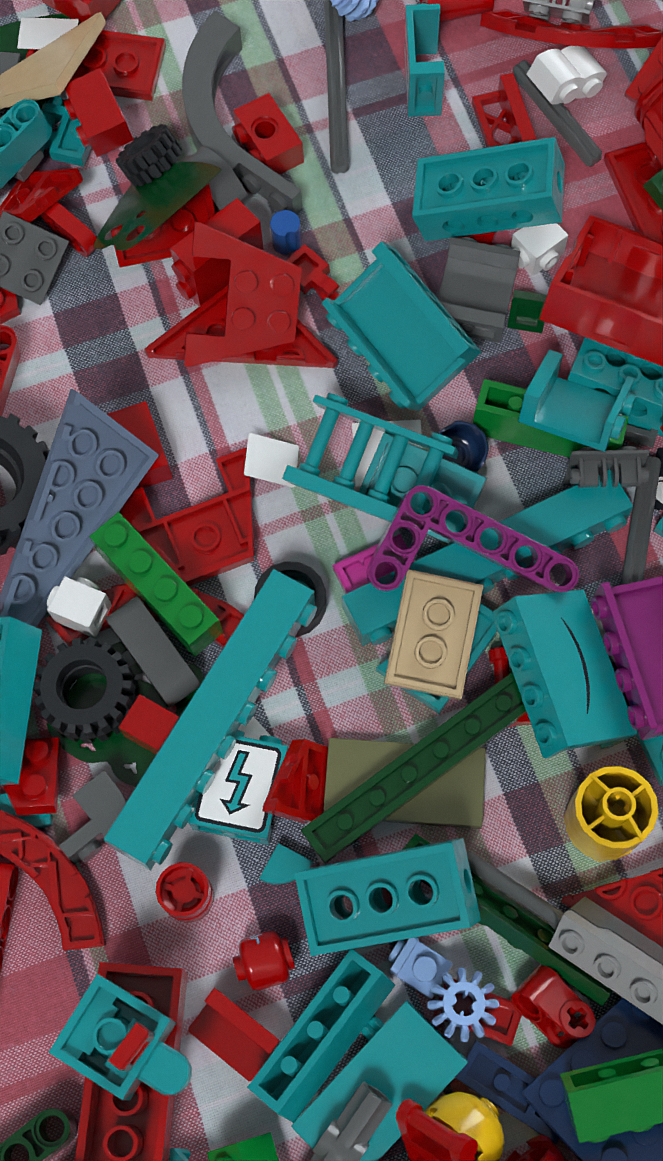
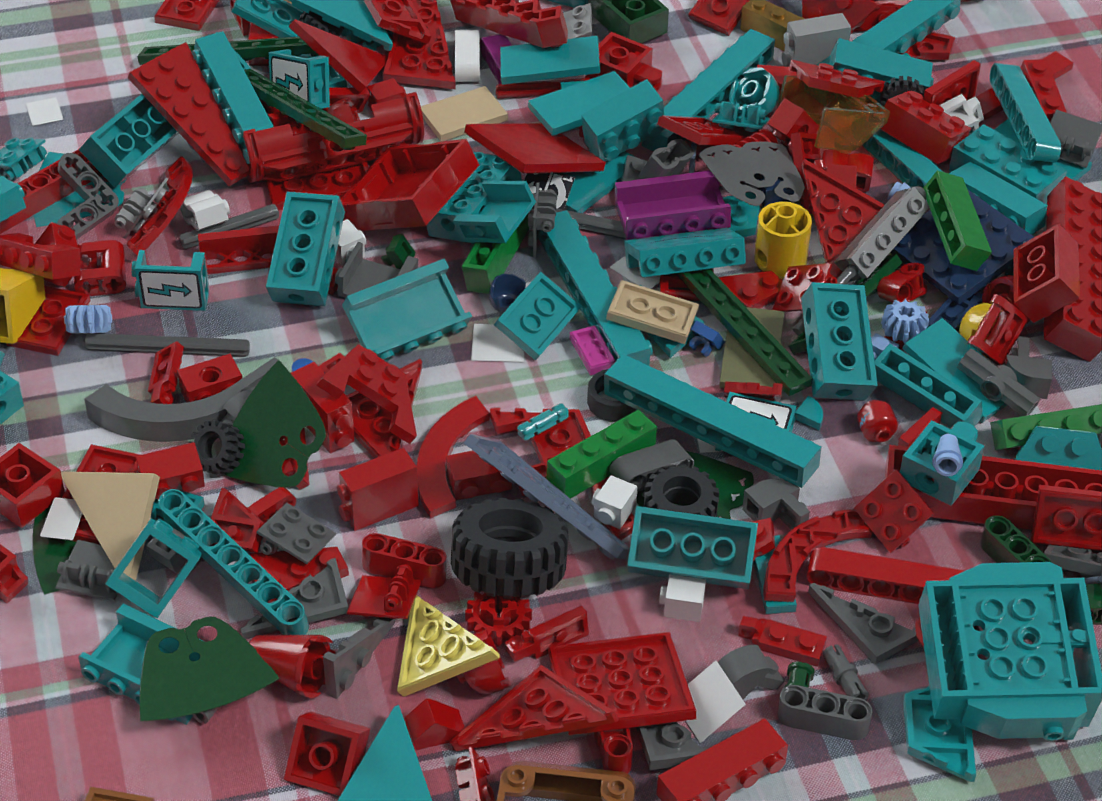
camera: 90 degrees left, 25 degrees down
red tile [108,1022,154,1071] -> none
red brick [118,694,180,755] -> none
red wheel [155,862,214,923] -> none
white sticker [244,433,299,488] -> none
teal fence [282,393,459,522] -> none
magenta beam [366,485,579,592] -> none
none -> red hinge [148,341,184,404]
none -> red brick [337,447,419,531]
none -> red tile [416,396,490,518]
none -> teal axle [517,403,569,441]
none -> blue tile [689,320,725,357]
none -> red wing [718,271,783,309]
none -> red hinge [772,263,837,312]
none -> red hinge [854,469,934,553]
none -> light blue cone [932,434,963,476]

